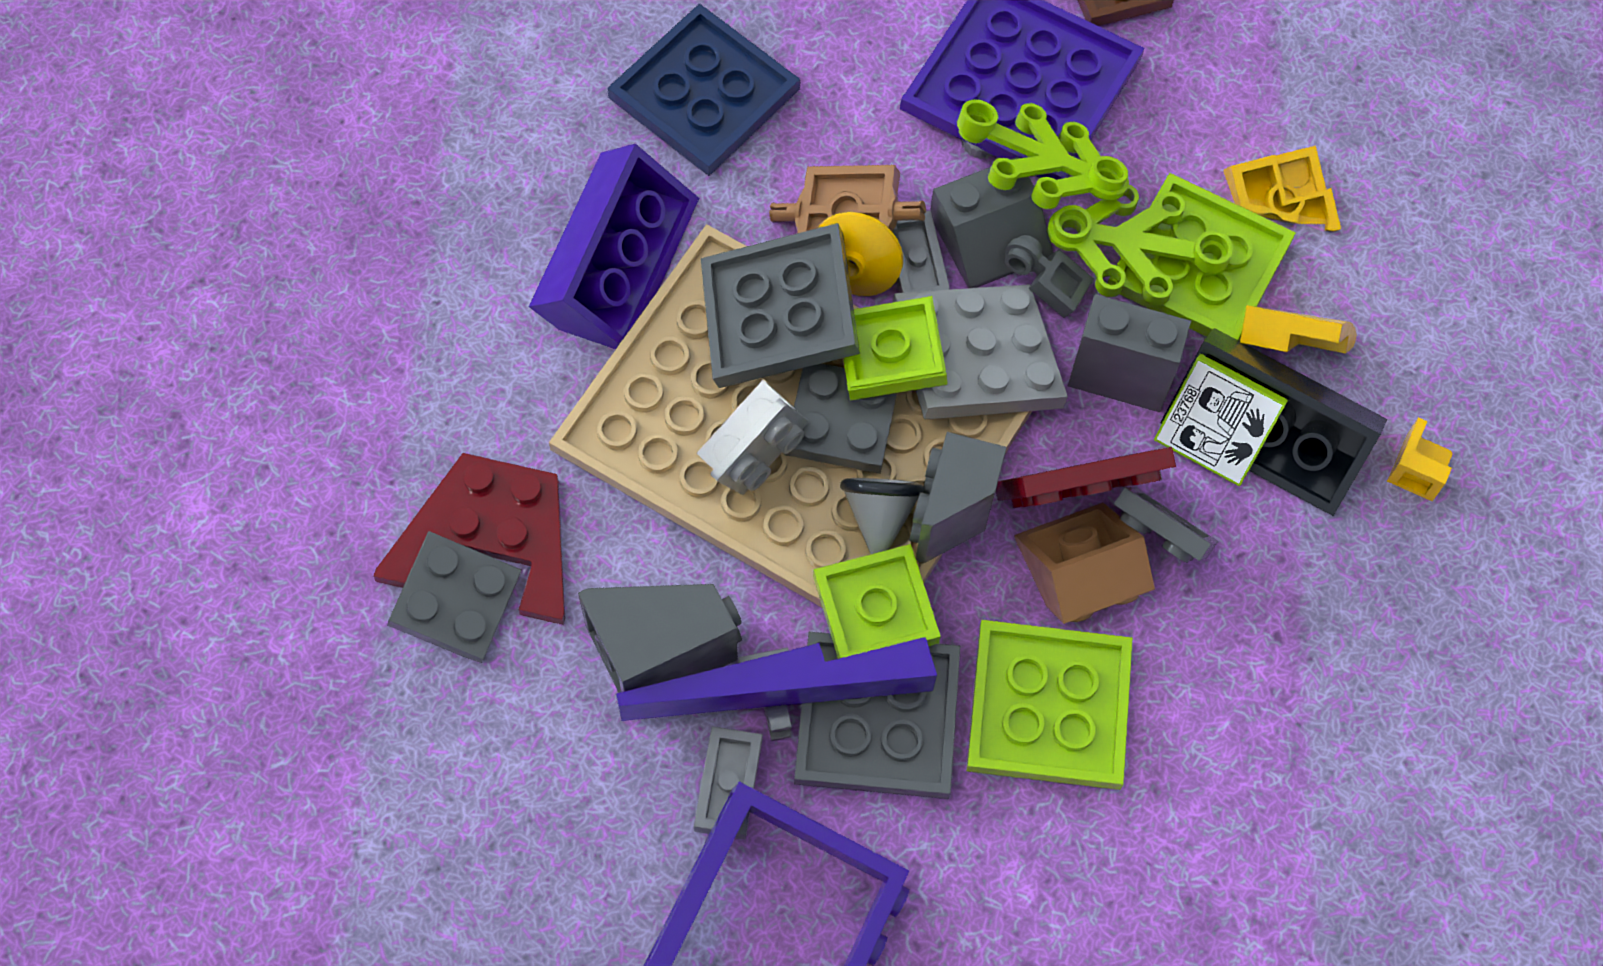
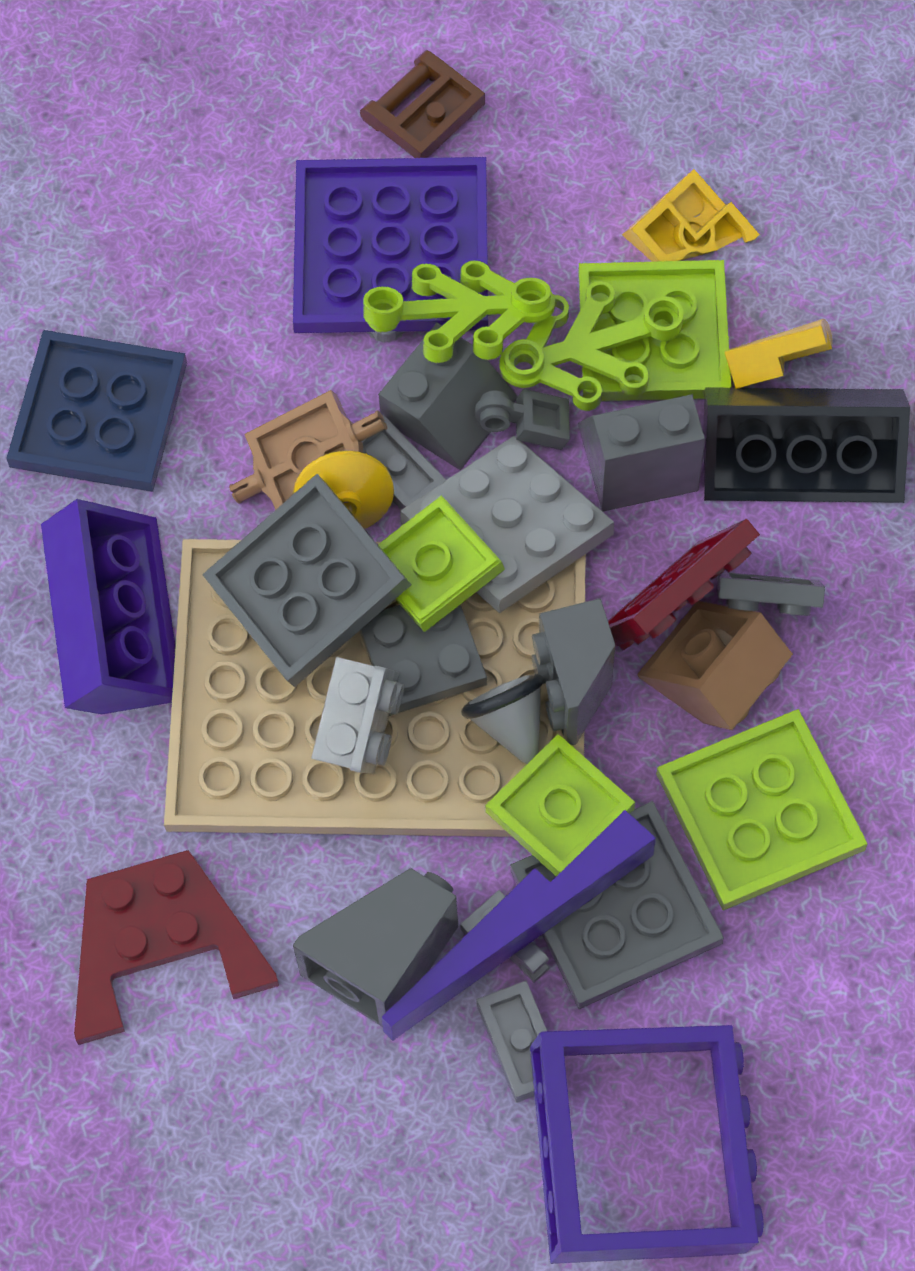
camera: 25 degrees left, 0 degrees up
dark grey plate [387,531,522,663] -> none
tile [1154,354,1288,487] -> none

